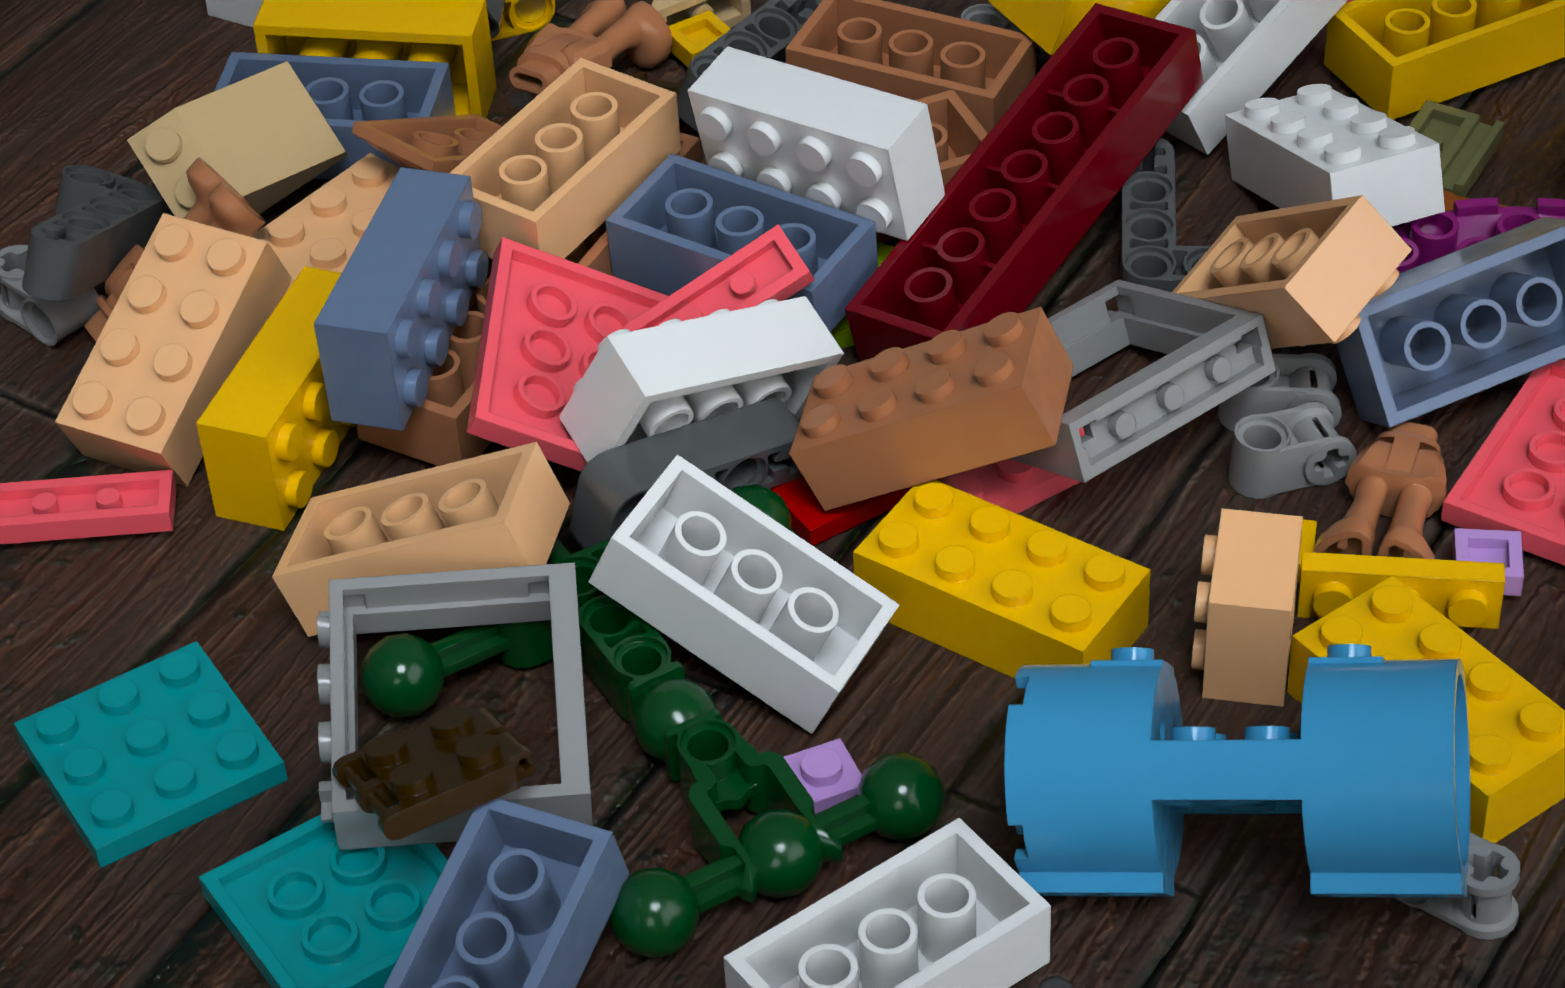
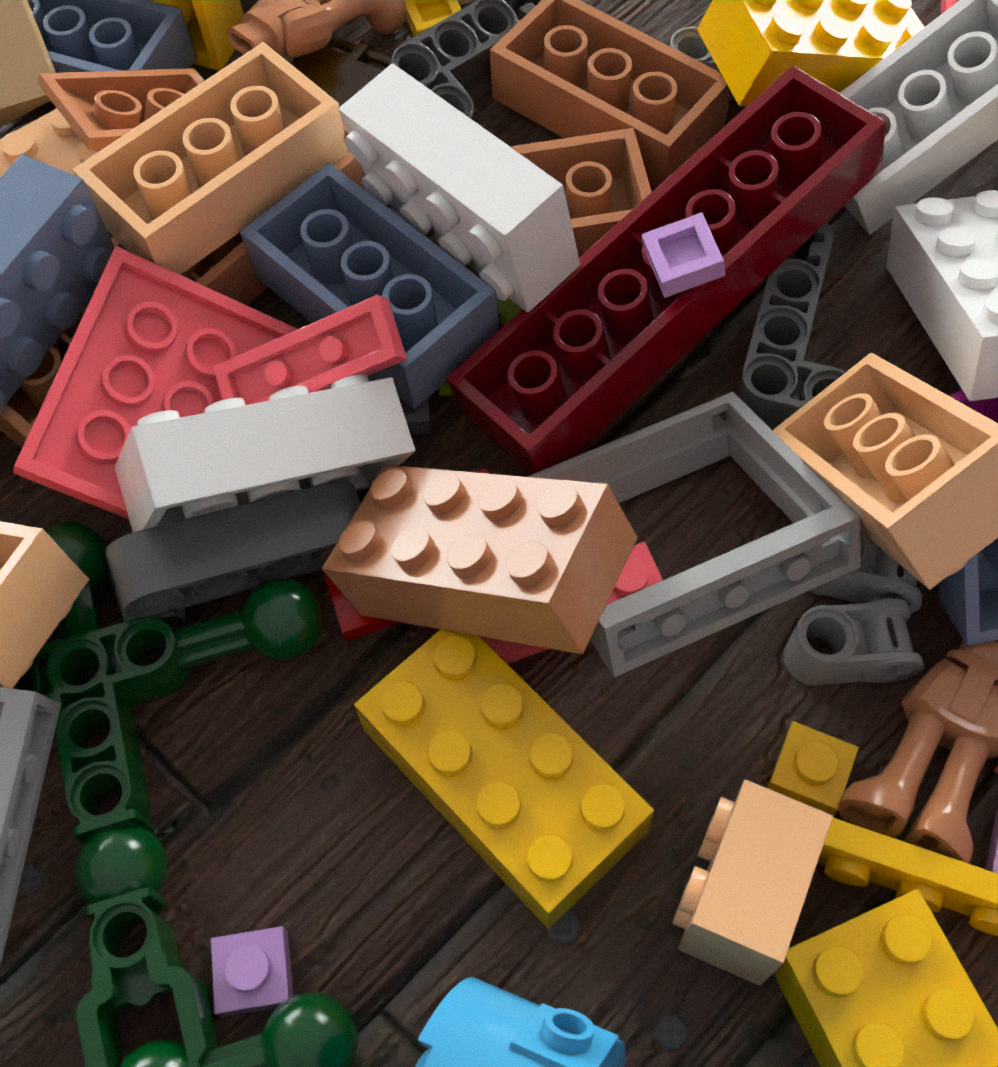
camera: 15 degrees right, 20 degrees up
white brick [588,454,899,734] -> none
none -> lavender plate [642,212,725,298]

